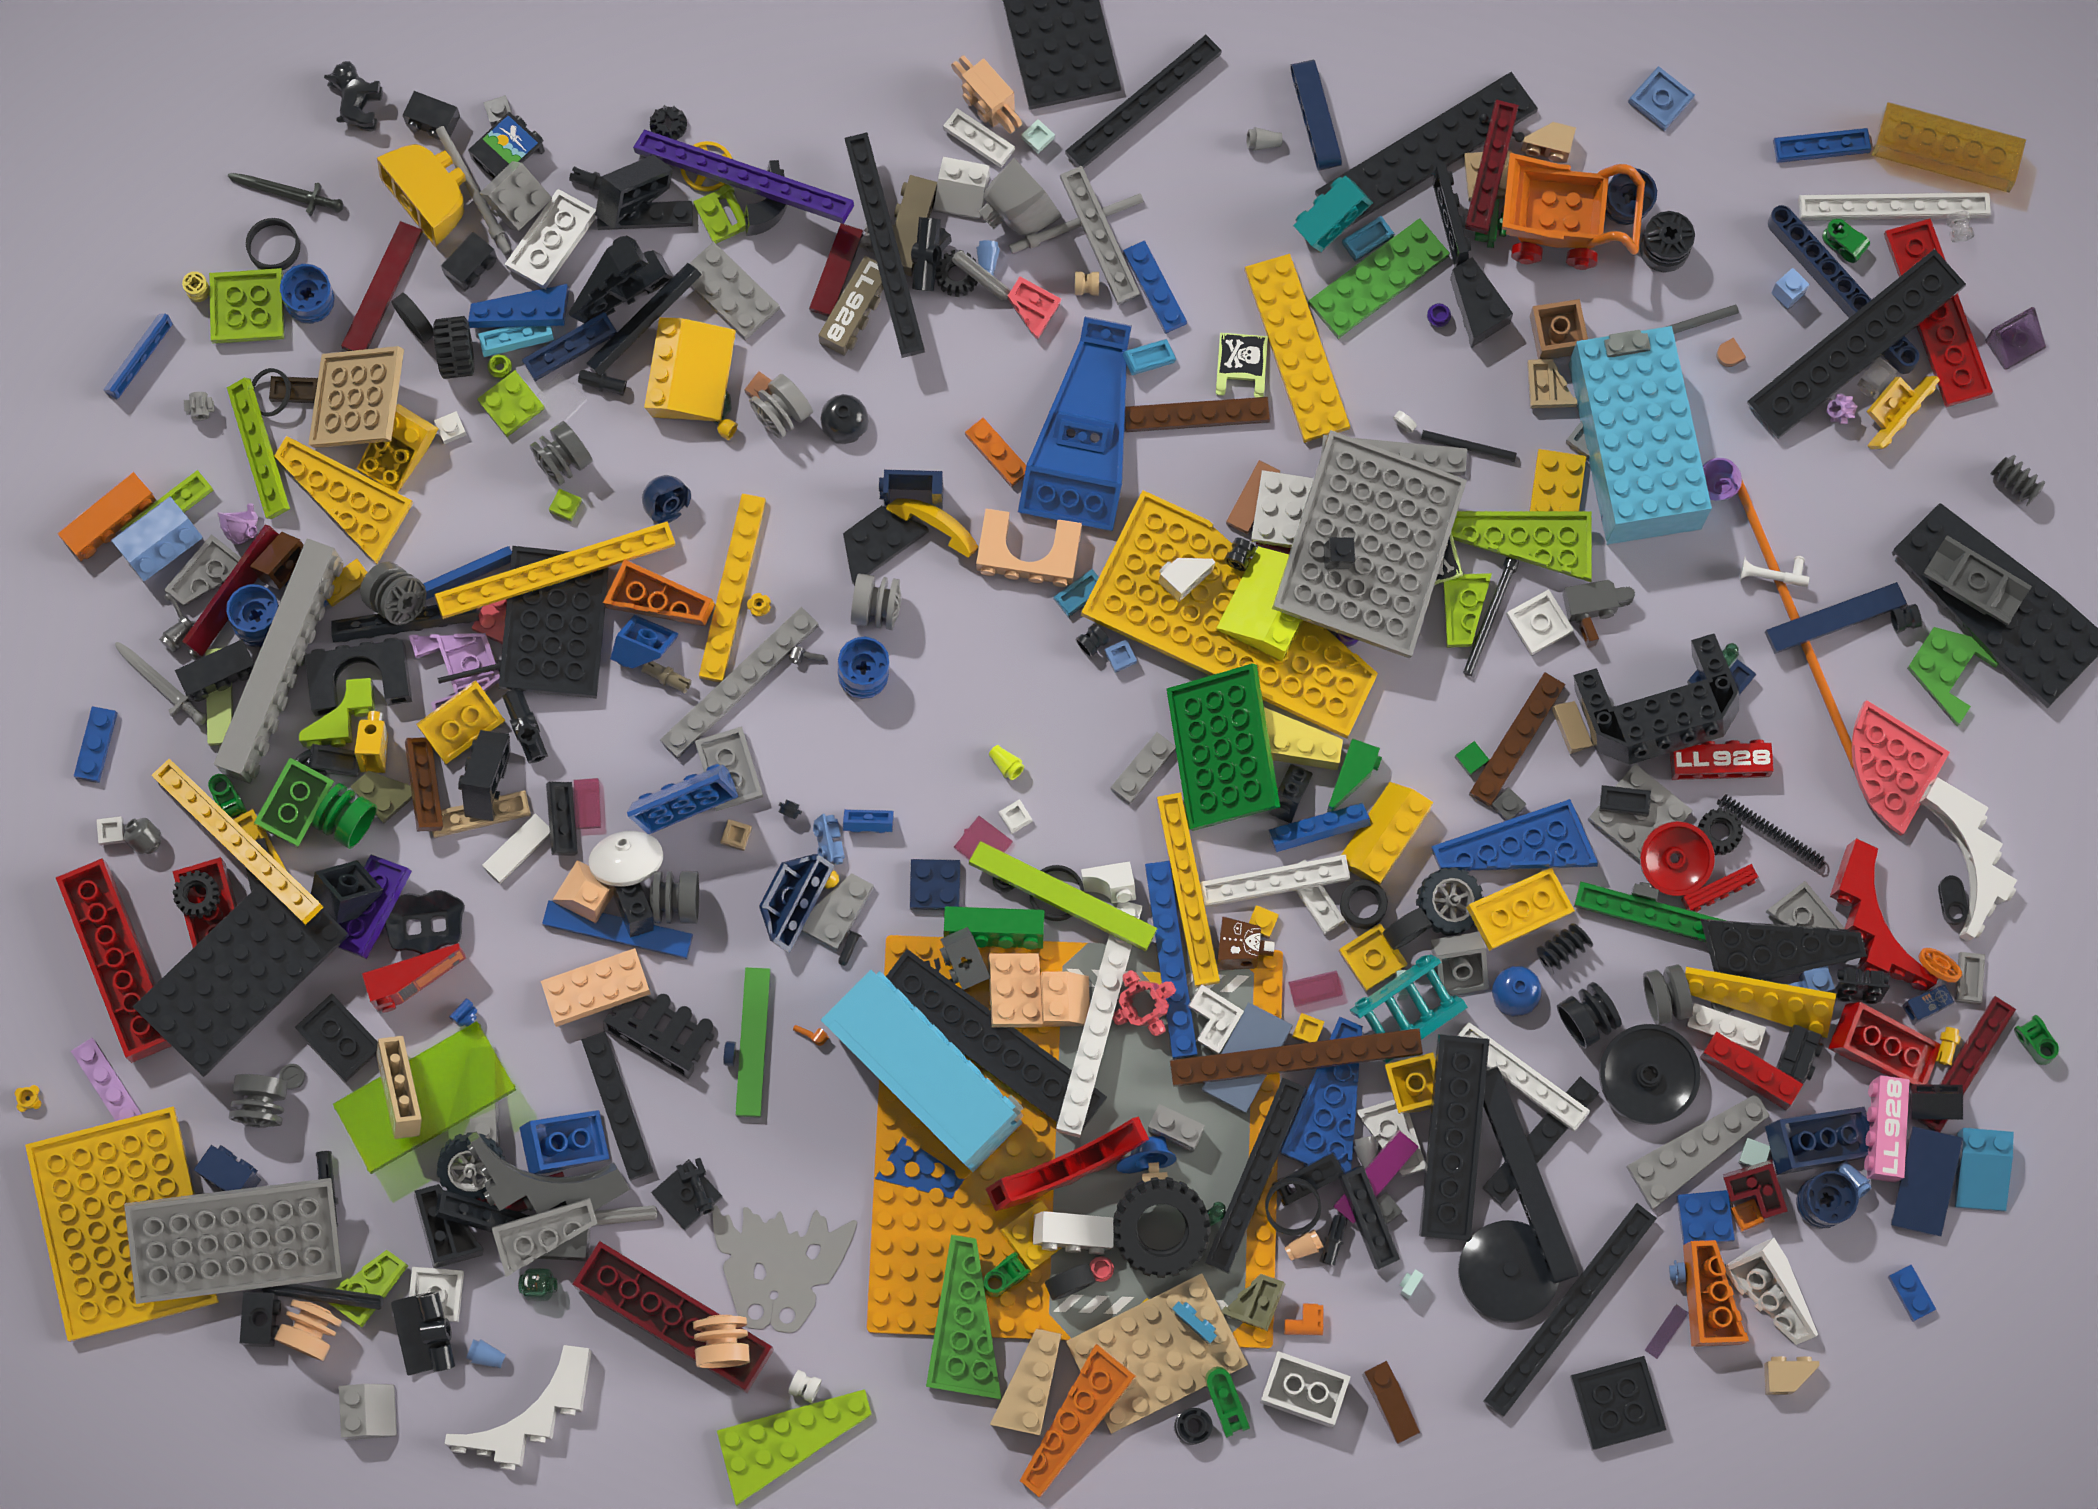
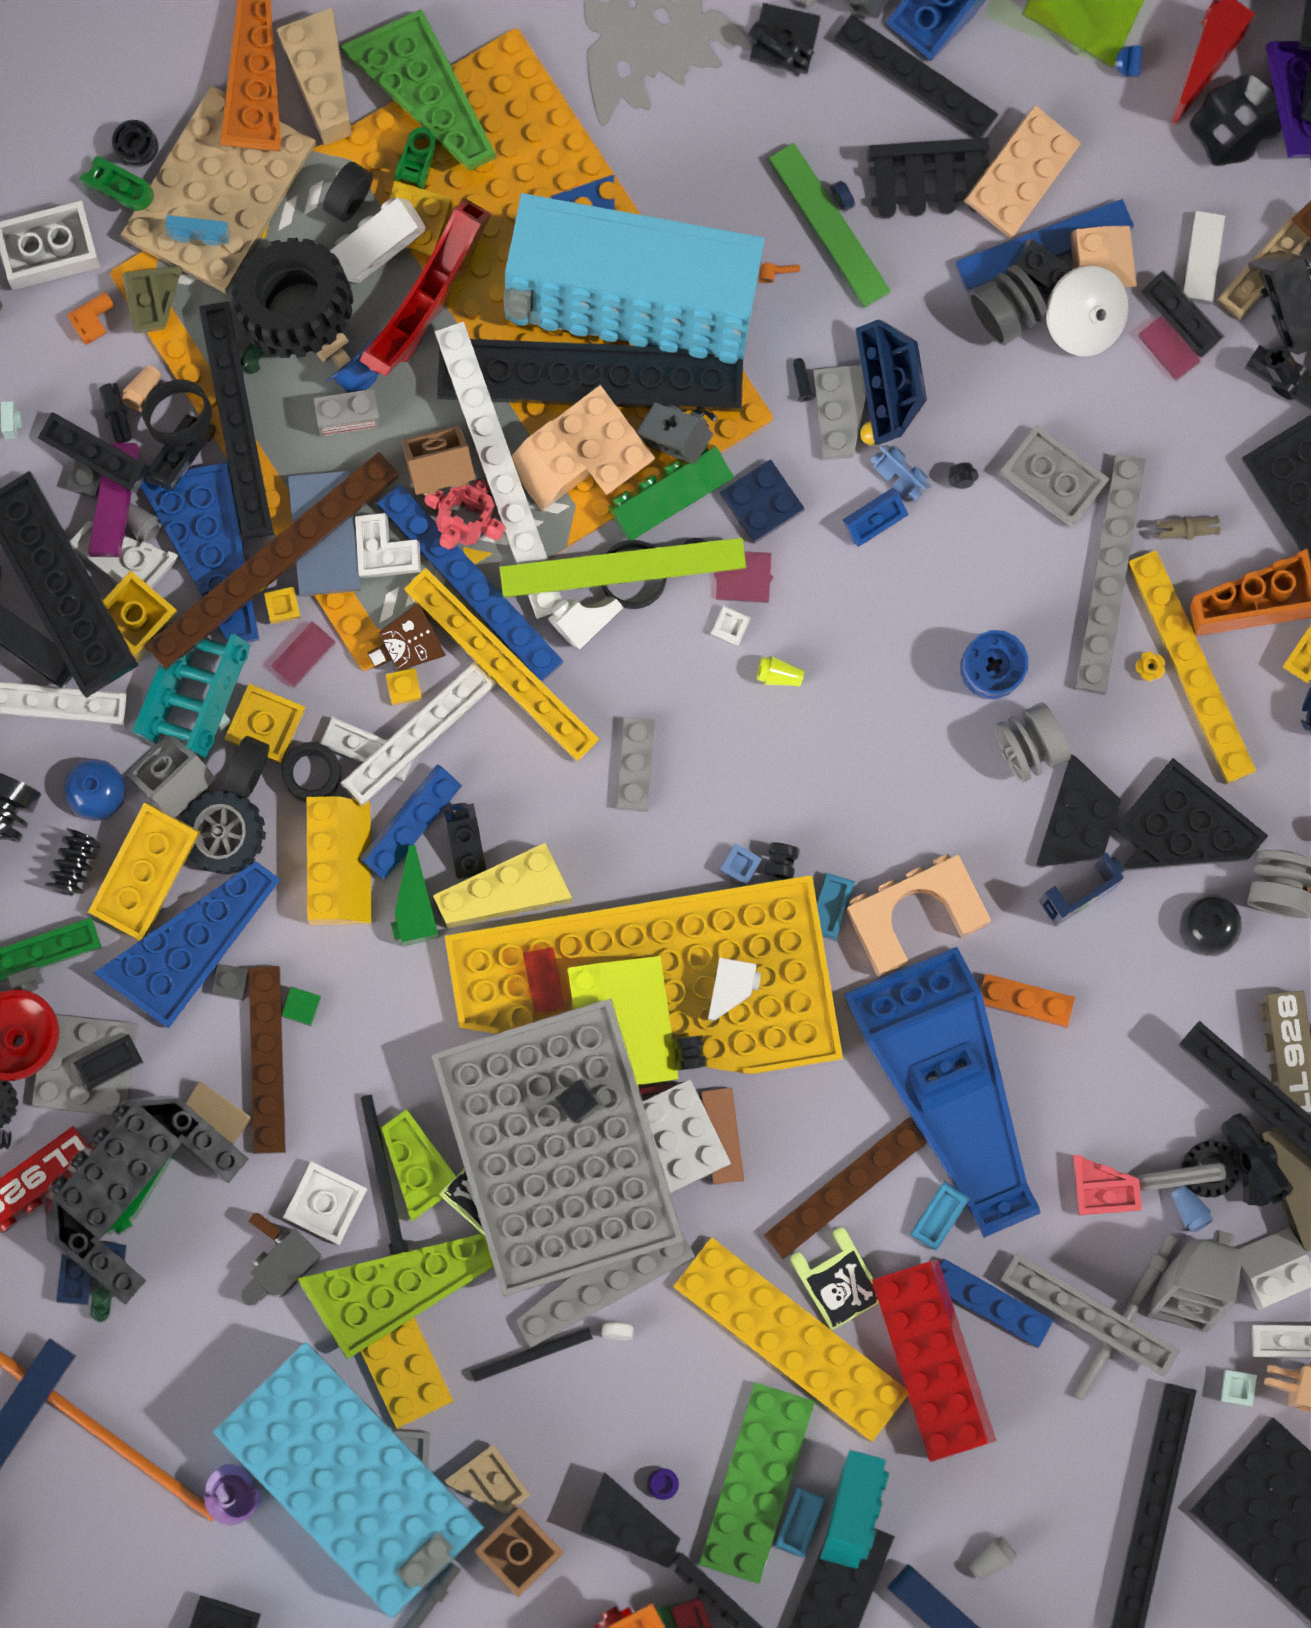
camera: 140 degrees right, 5 degrees up
blue slope [610,615,679,669] -> none
blue slope [627,764,739,834] -> none
tan tile [720,819,752,851] -> none
flat silver hand [789,646,825,664] -> none
yellow slope [886,498,978,558] -> none
tan wheel [1075,271,1099,296] -> none
coral plate [1089,1256,1114,1282] -> none
green plate [1166,663,1280,831] -> none
white piece [1739,556,1810,587] -> none
none -> medium nougat brick [401,425,476,495]
none -> clear red plate [523,947,566,1014]
none -> red brick [872,1260,997,1462]
none -> black wing [1114,758,1269,871]

